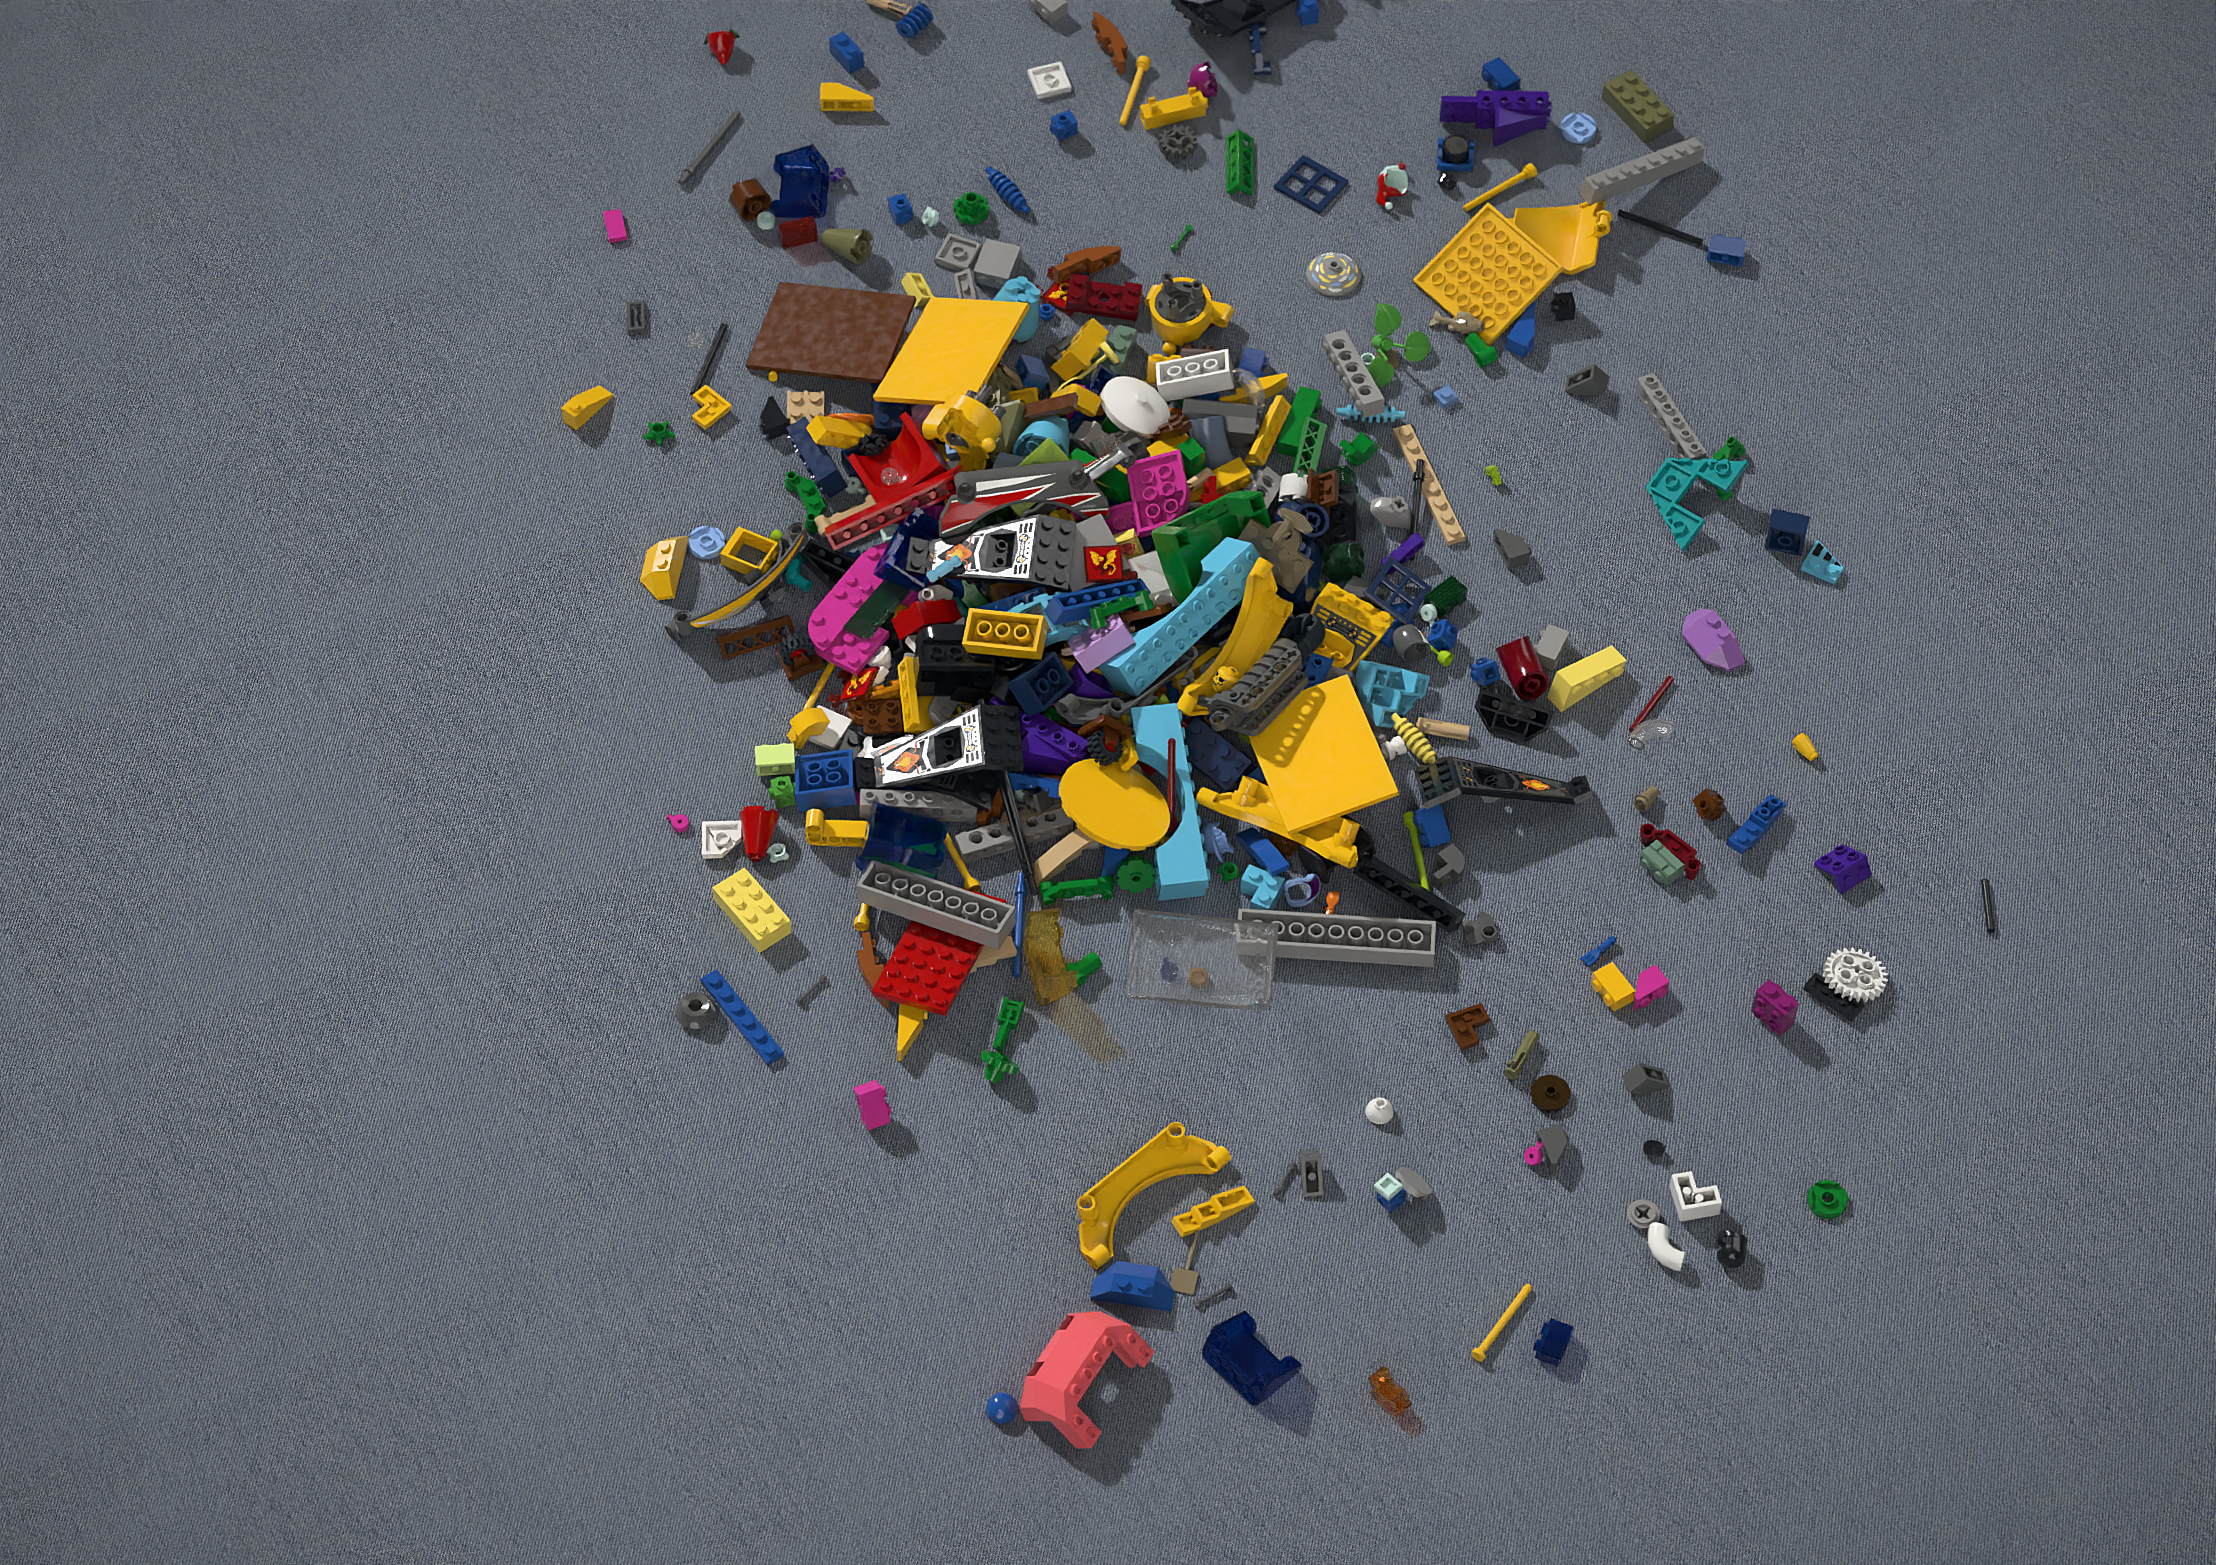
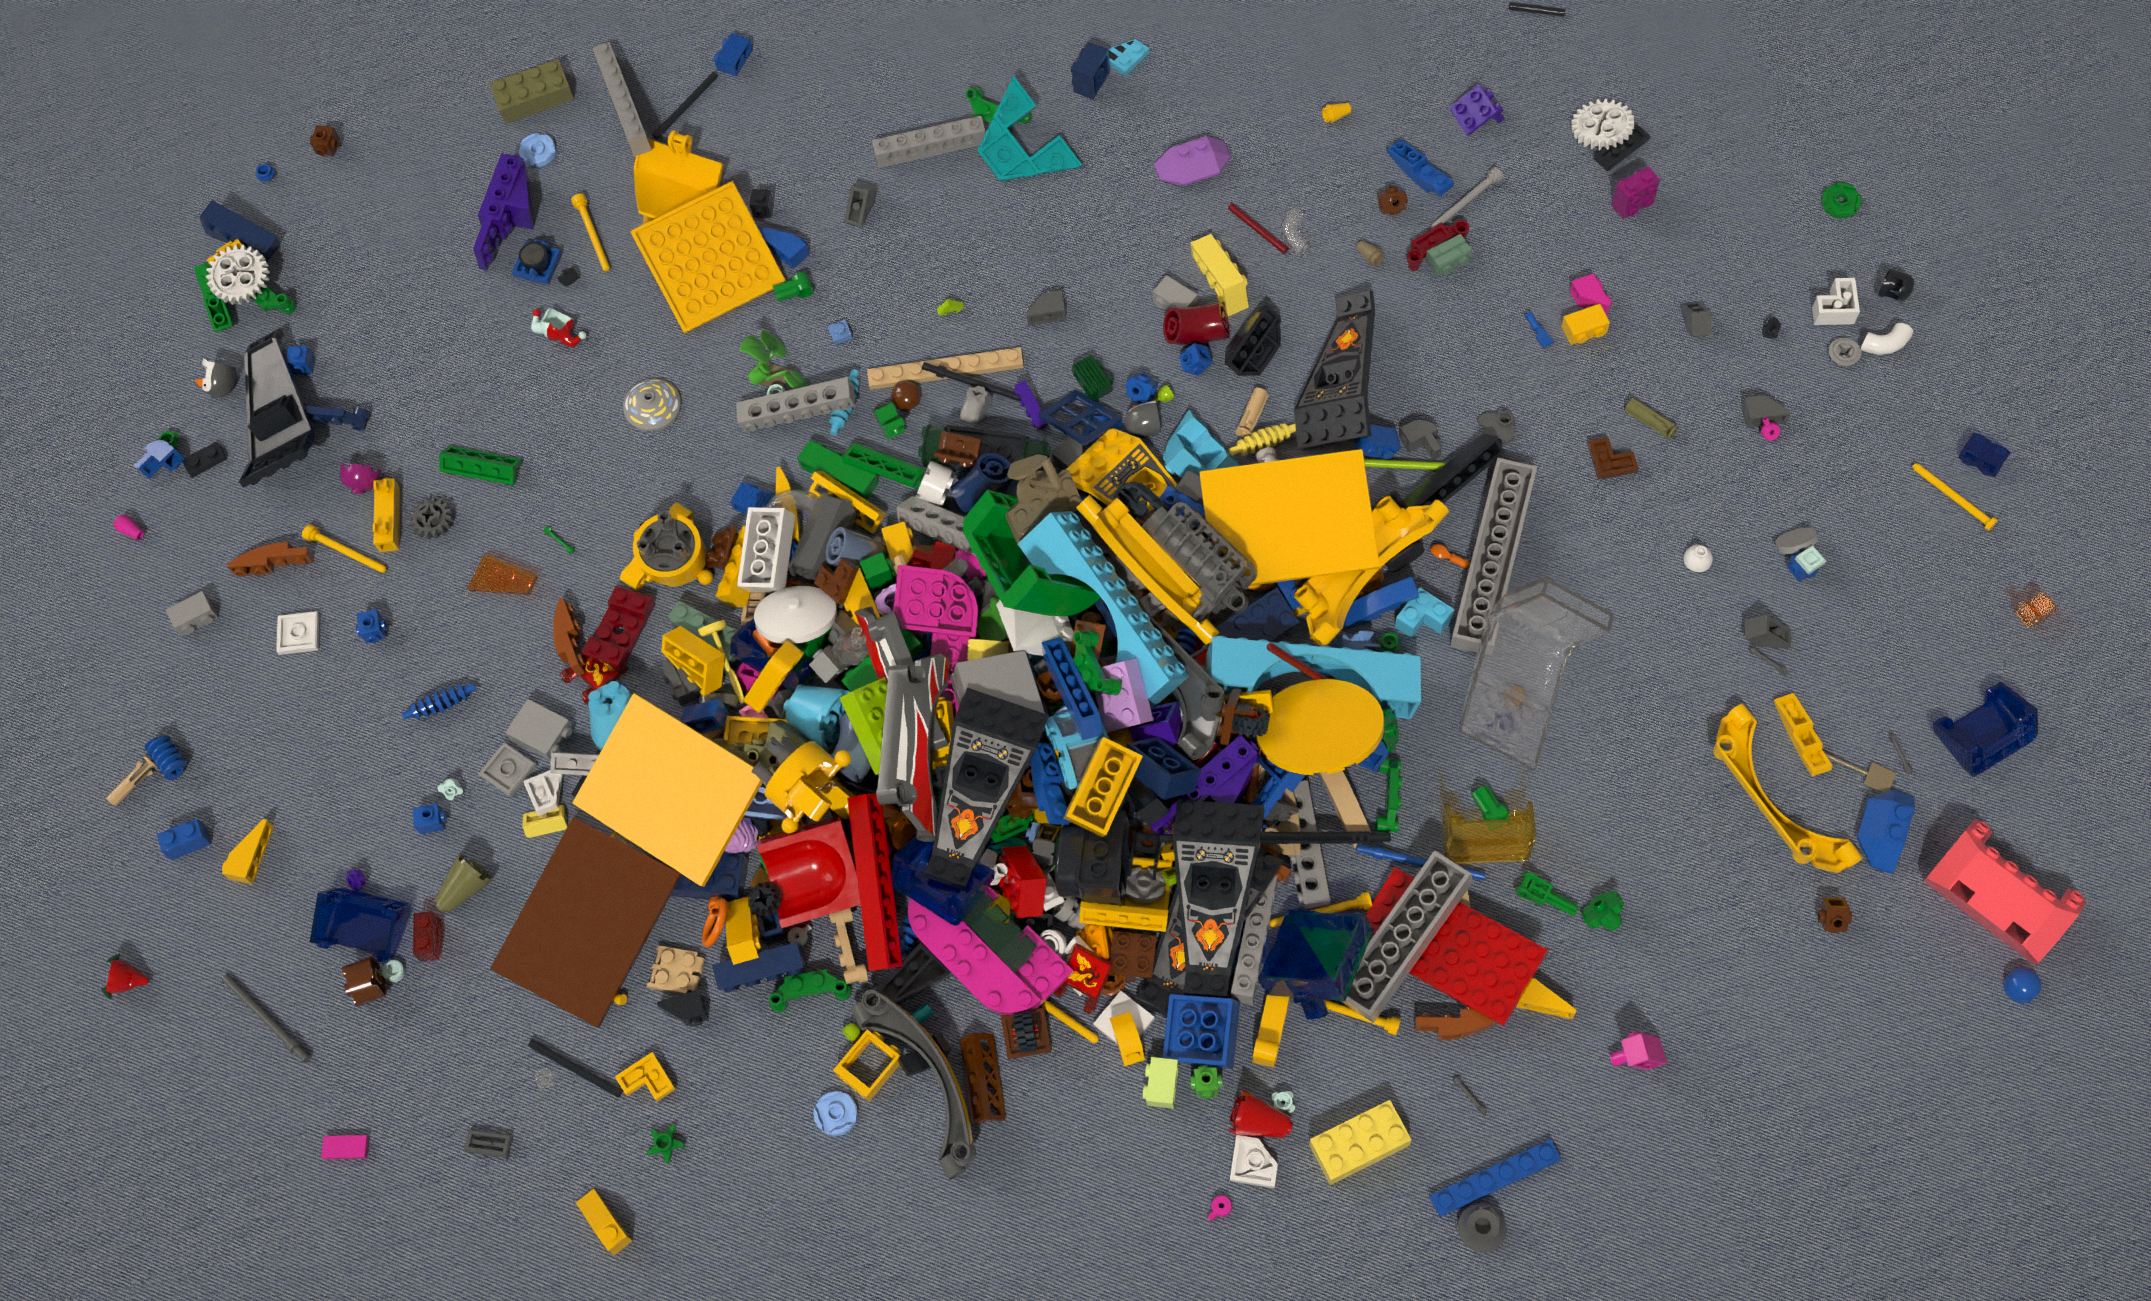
camera: 70 degrees left, 10 degrees up
yellow wedge [640,536,689,600] -> none
clear piece [881,468,904,485] -> none
medium azure axle [926,555,962,582] -> none
green plant [953,192,990,226] -> none
reddish brown tile [1023,392,1078,422] -> none
flag [1083,543,1138,583] -> none
yellow head [1211,666,1240,694] -> none
dark blue window [1273,155,1349,214] -> none
light blue piece [1284,874,1320,908] -> none
light aqua piece [1420,604,1437,628] -> none
dark tan animal [1429,311,1485,334] -> none
blue brick [1481,56,1521,91] -> none
dark brown plate [1530,1075,1570,1113] -> none
none -> clear orange wing [467,553,538,595]
none -> white wing [523,770,563,816]
none -> reddish brown hair [891,381,921,411]
none -> light grey piece [1431,167,1504,228]
none -> reddish brown brick [1817,898,1852,933]

